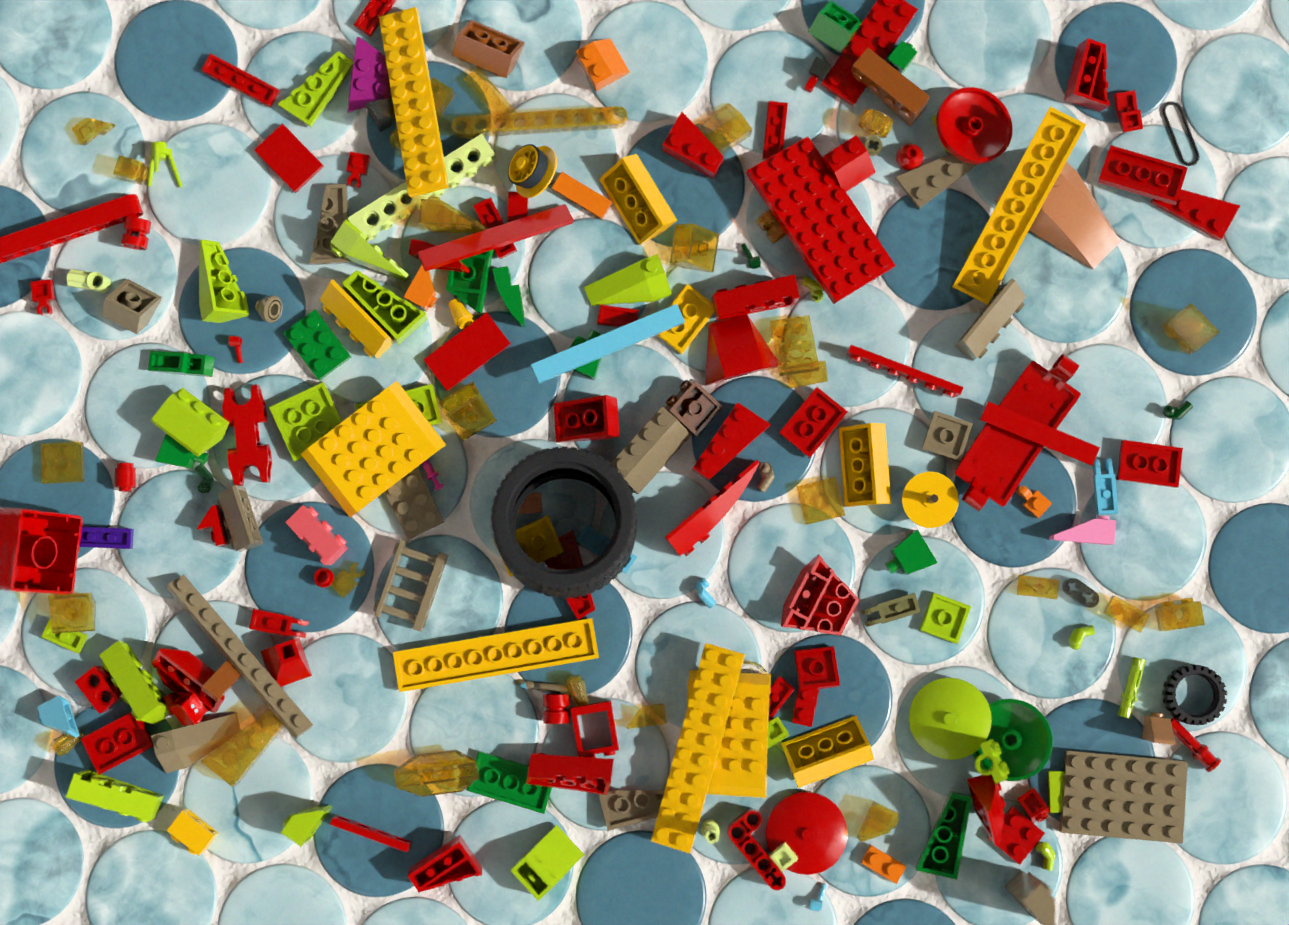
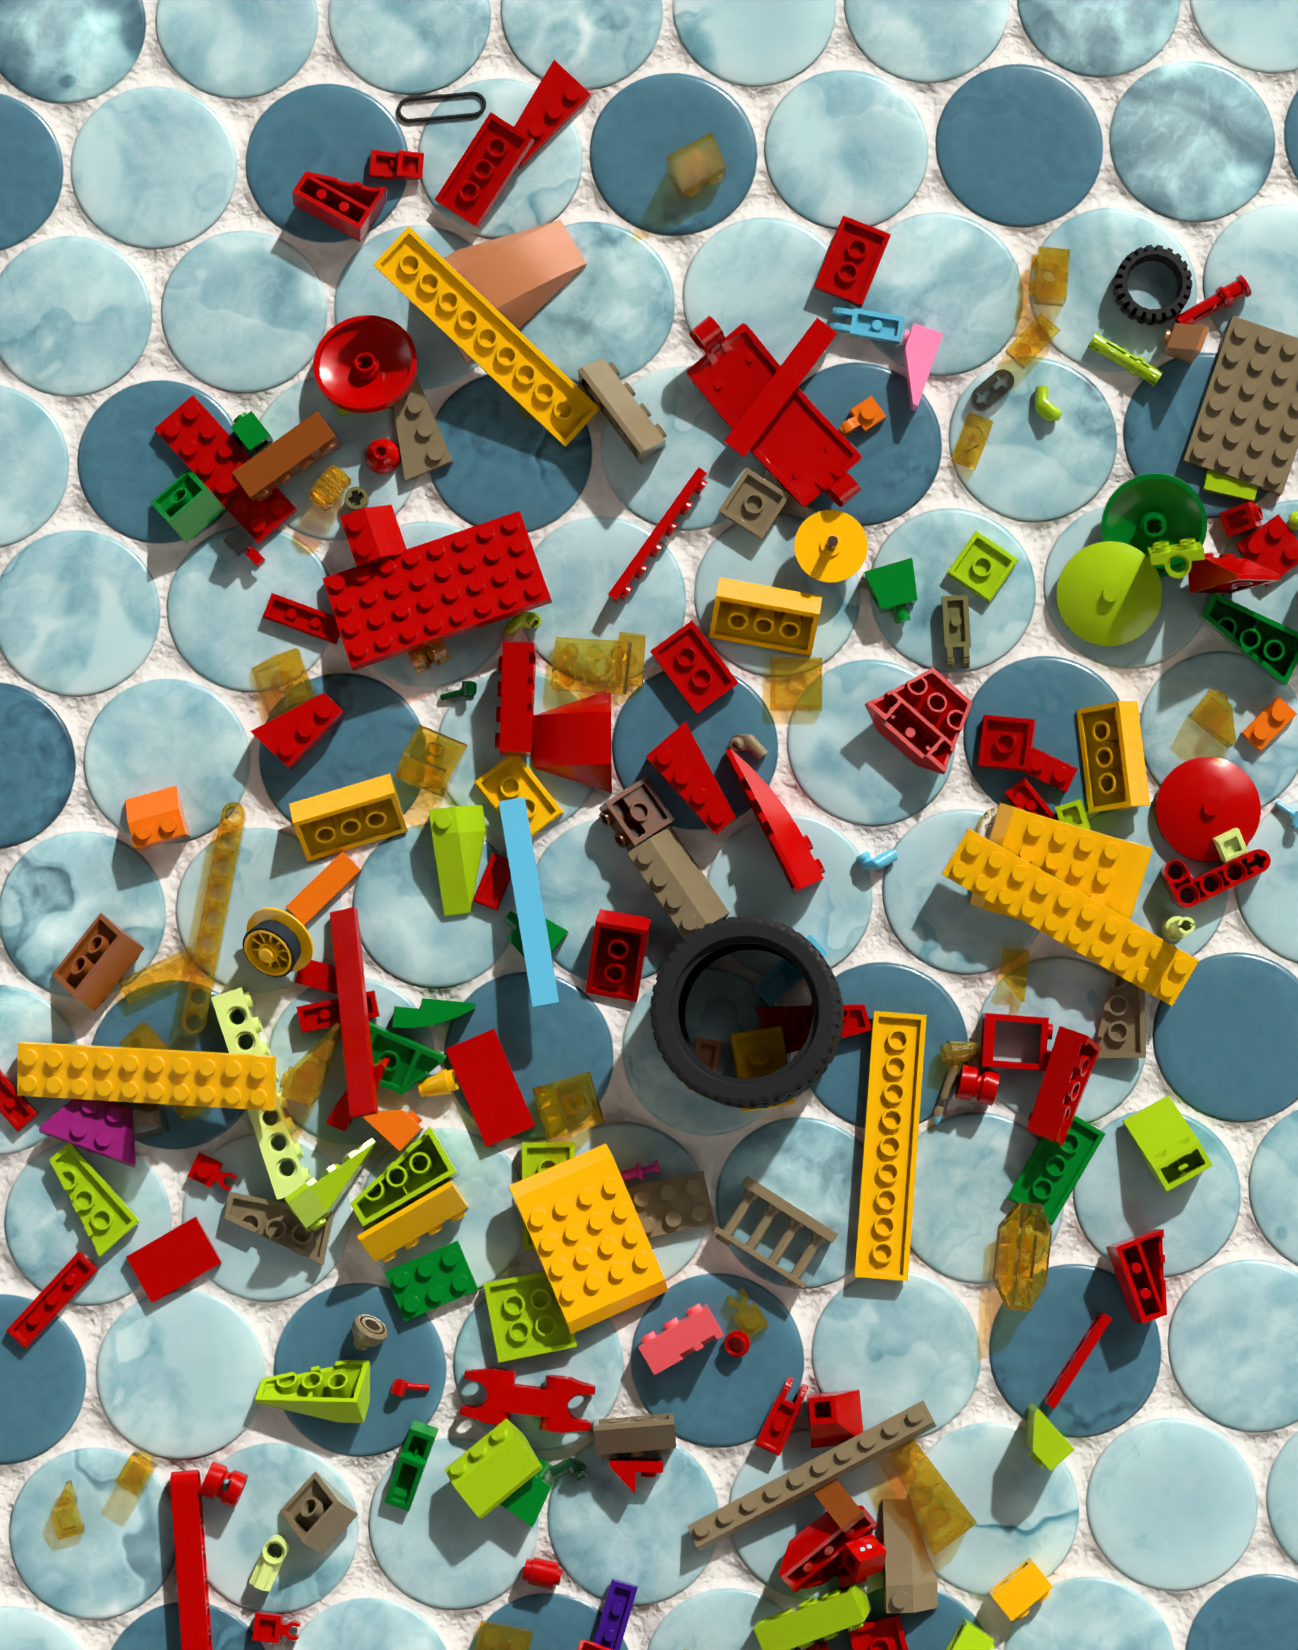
camera: 75 degrees left, 0 degrees up
lime plant [148,141,182,188] -> none
dark green arm [1163,401,1193,420] -> none

